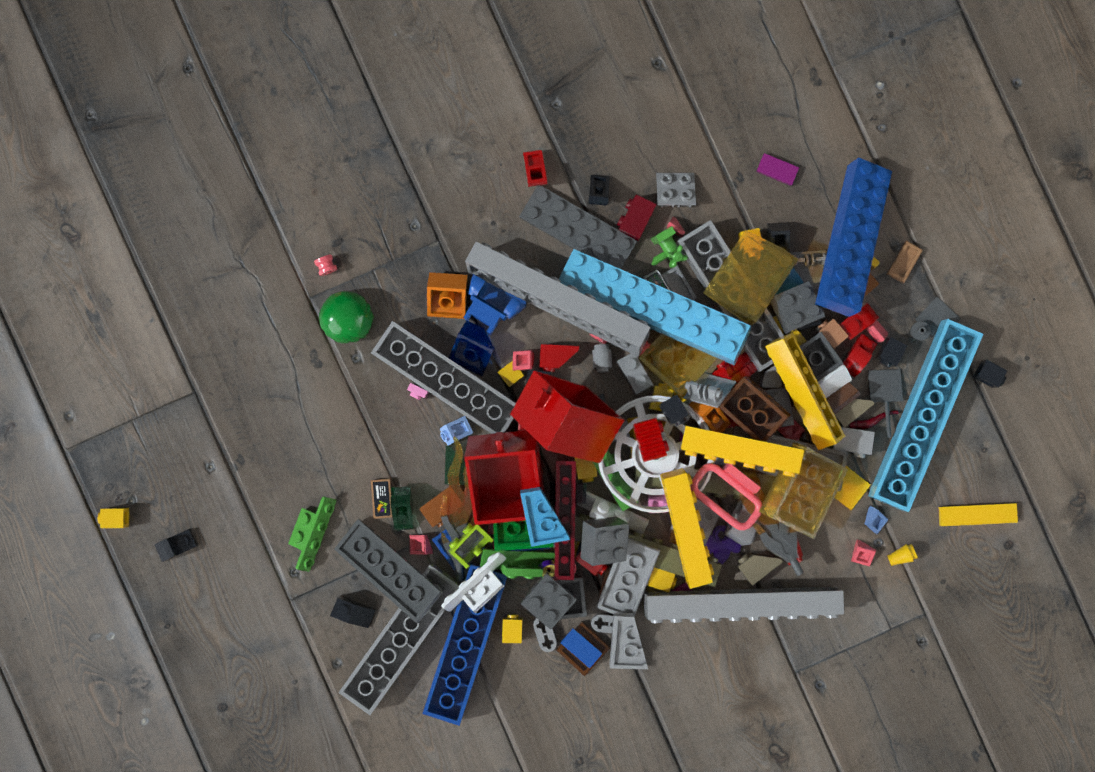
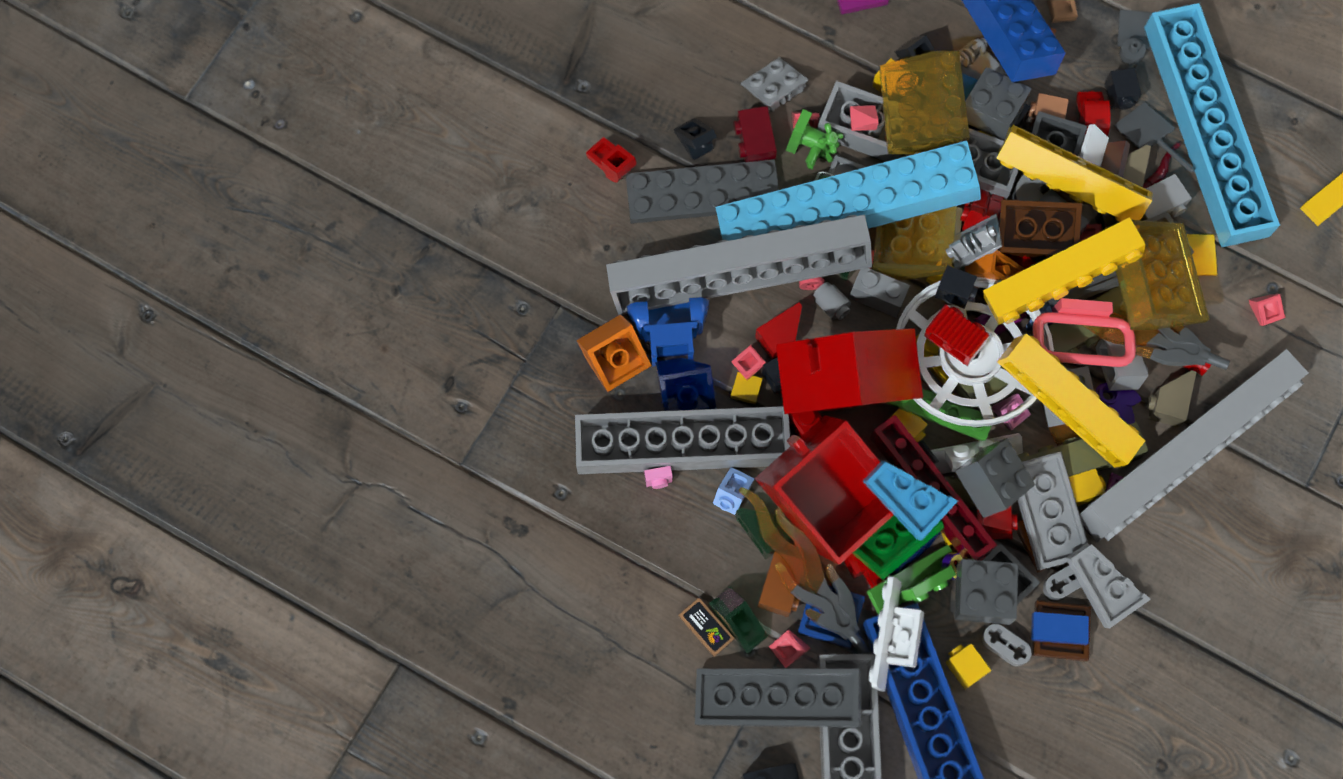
camera: 30 degrees left, 15 degrees down
bright green bracket [288,496,337,572] -> none
coral wheel [314,255,337,276] -> none
green piece [319,290,374,344] -> none
lime window [448,523,494,569] -> none
yellow brick [649,383,674,411] -> none
red brick [839,302,879,340] -> none
medium blue slope [865,505,888,534] -> none
coral slope [866,320,888,343] -> none
yellow cone [887,544,918,566] -> none
black brick [973,360,1007,388] -> none
none -> coral slope [850,105,879,131]

